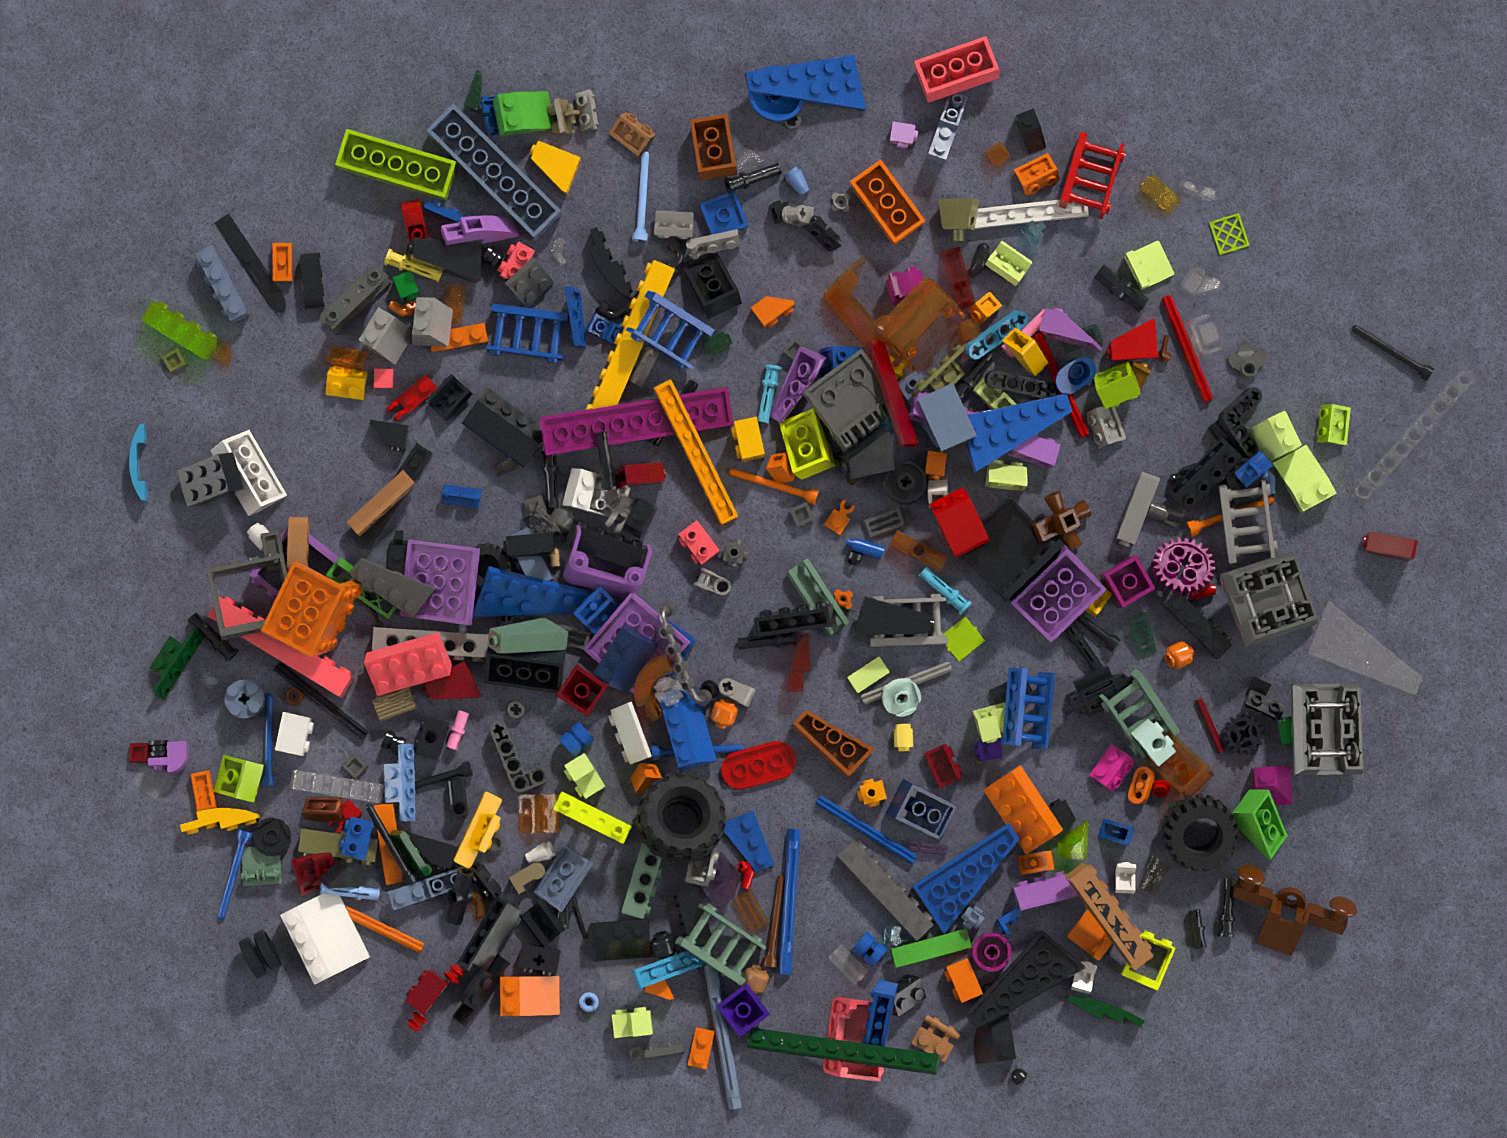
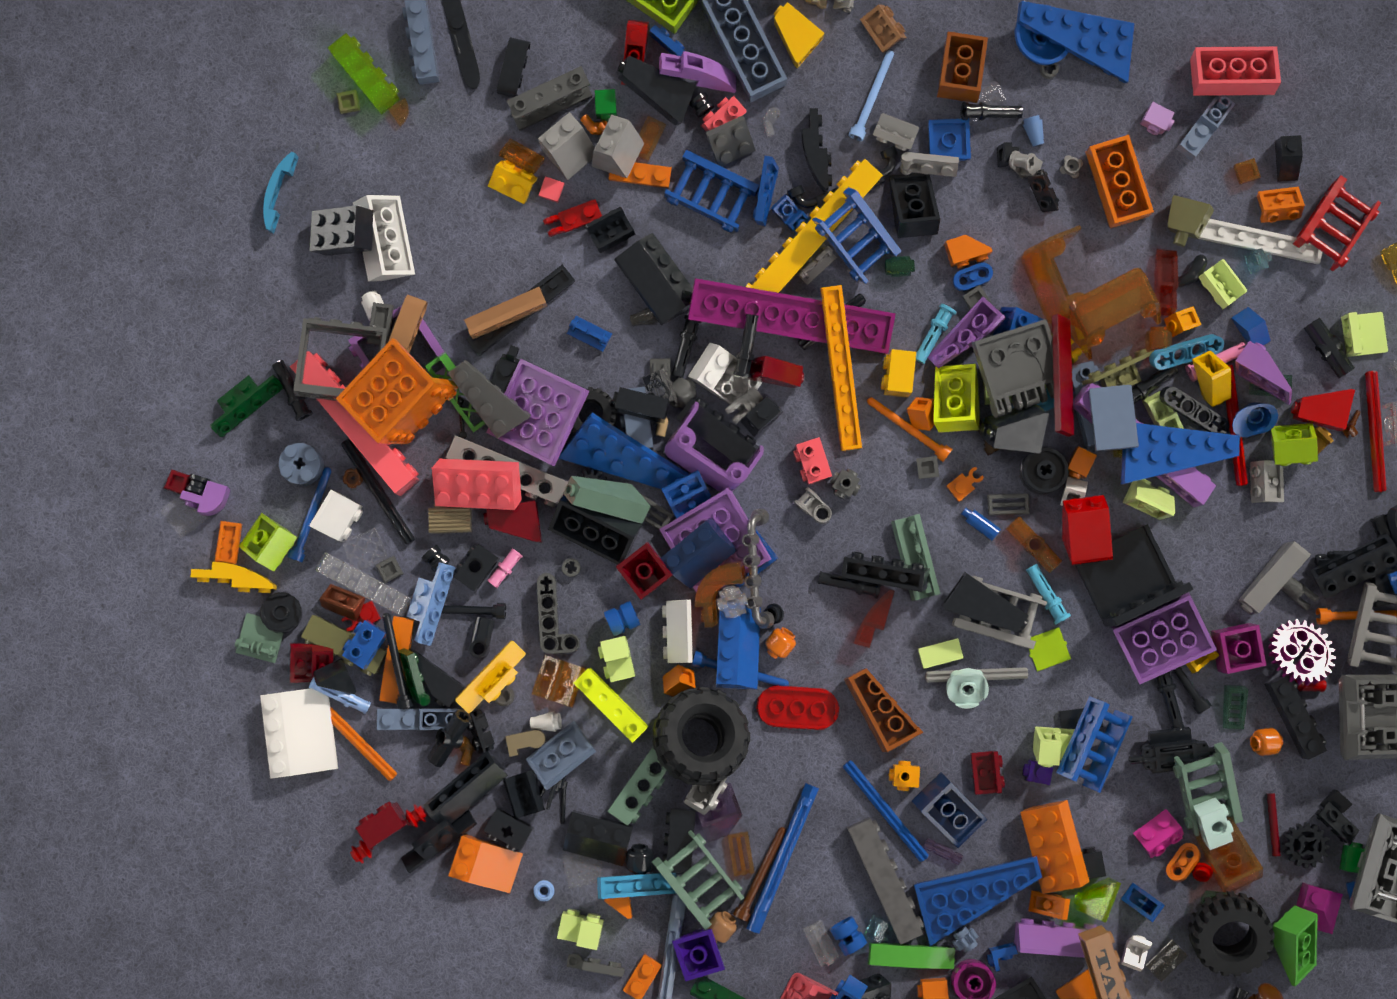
camera: 25 degrees right, 0 degrees up
blue piece [217,829,253,920] -> none
black wheel [239,929,282,979] -> none
orange plate [272,243,293,282] -> none
black slope [370,420,409,452] -> none
light yellow pin [384,249,442,282] -> none
light grey piece [718,678,756,708] -> none
blue wing [724,811,774,872] -> none
red arm [737,861,755,890] -> none
orange plate [834,590,853,609] -> none
black hinge [847,551,863,566] -> none
magenta brick [885,266,928,305] -> none
light yellow brick [894,724,913,752] -> none
reddish brown brick [1032,491,1091,550] -> none
none -> blue plate [953,263,993,291]
none -> blue slope [1231,307,1271,345]

